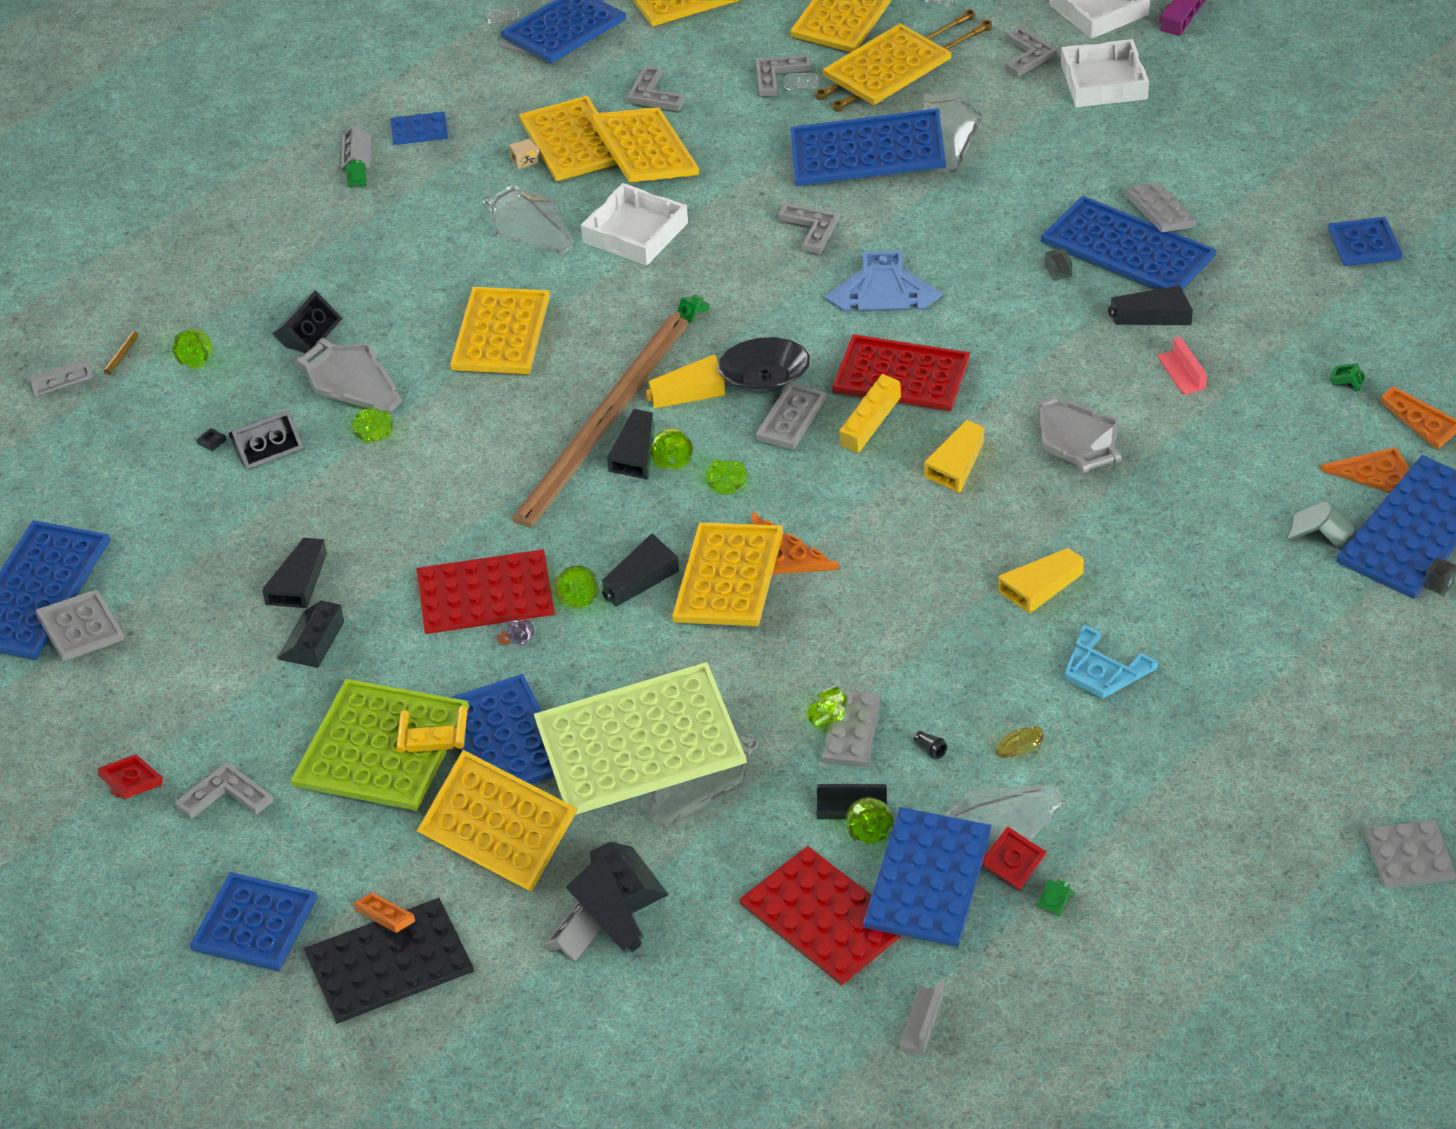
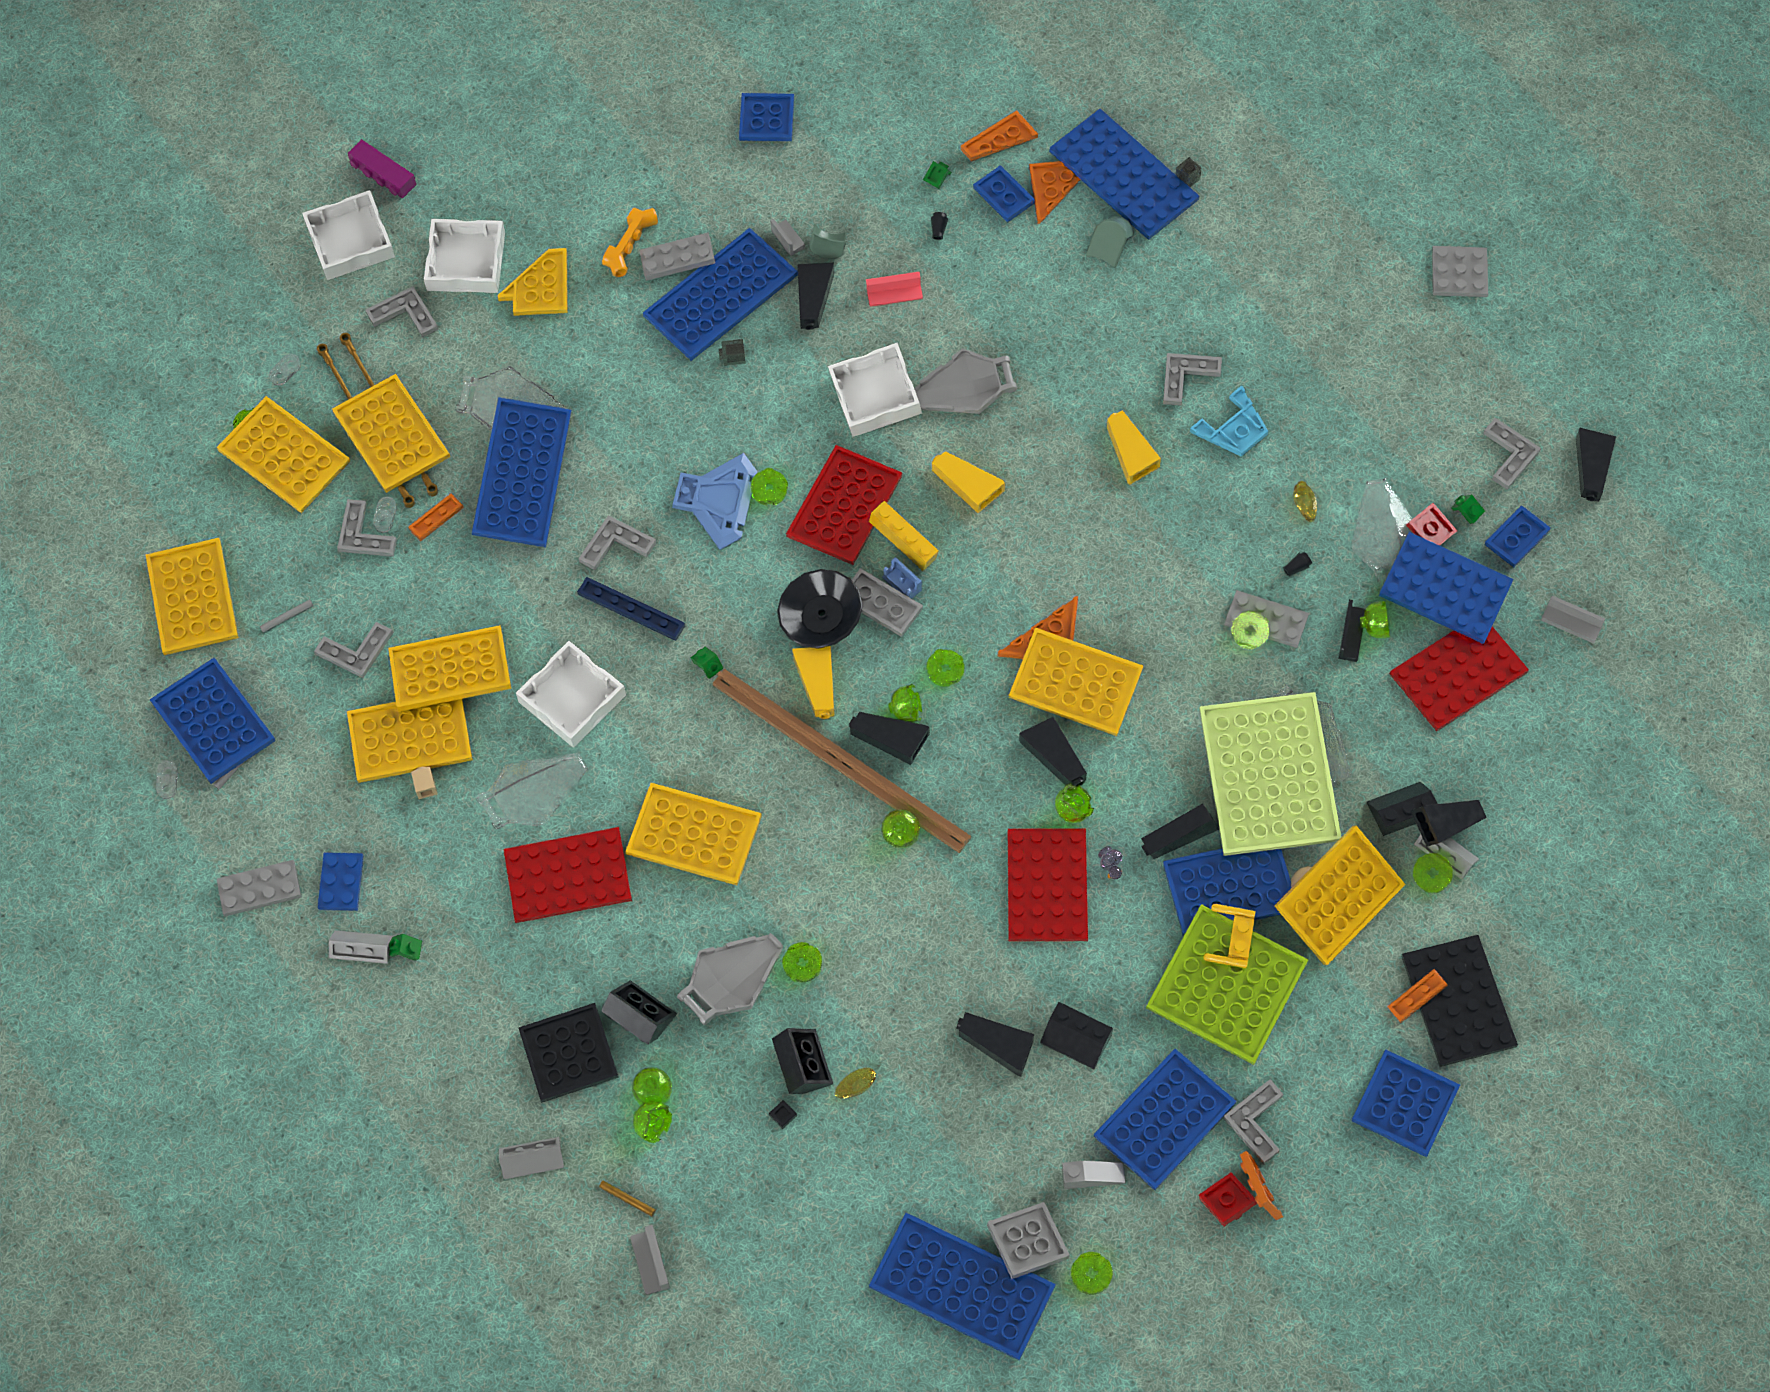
camera: 80 degrees left, 20 degrees up
none -> light grey plate [217,860,302,917]
none -> light grey bar [260,599,313,633]
none -> orange tile [408,494,464,541]
none -> yellow wing [498,248,568,316]
none -> light grey panel [499,1137,564,1179]
none -> red plate [503,827,632,923]
none -> black plate [518,1003,619,1103]
none -> dark blue plate [577,577,685,641]
none -> light orange plate [602,208,658,277]
none -> clear neon green cylinder [632,1067,672,1108]
none -> clear neon green plate [751,468,788,505]
none -> light grey panel [770,219,805,256]
none -> sand green piece [809,224,847,259]
none -> white tile [828,343,922,437]
none -> clear yellow arm [835,1068,876,1099]
none -> clear neon green cylinder [881,809,921,848]
none -> medium blue hinge [882,557,922,599]
none -> black cone [931,212,948,240]
none -> blue plate [973,165,1035,223]
none -> light grey slope [1062,1161,1125,1189]
none -> clear neon green plate [1071,1252,1113,1295]
none -> blue plate [1094,1049,1236,1190]
none -> black slope [1141,803,1219,859]
none -> light grey plate [1163,353,1222,406]
none -> orange wing [1240,1151,1283,1220]
none -> clear neon green plate [1413,853,1453,893]
none -> light grey plate [1483,418,1541,490]
none -> blue plate [1485,505,1551,568]
none -> black slope [1576,428,1616,502]

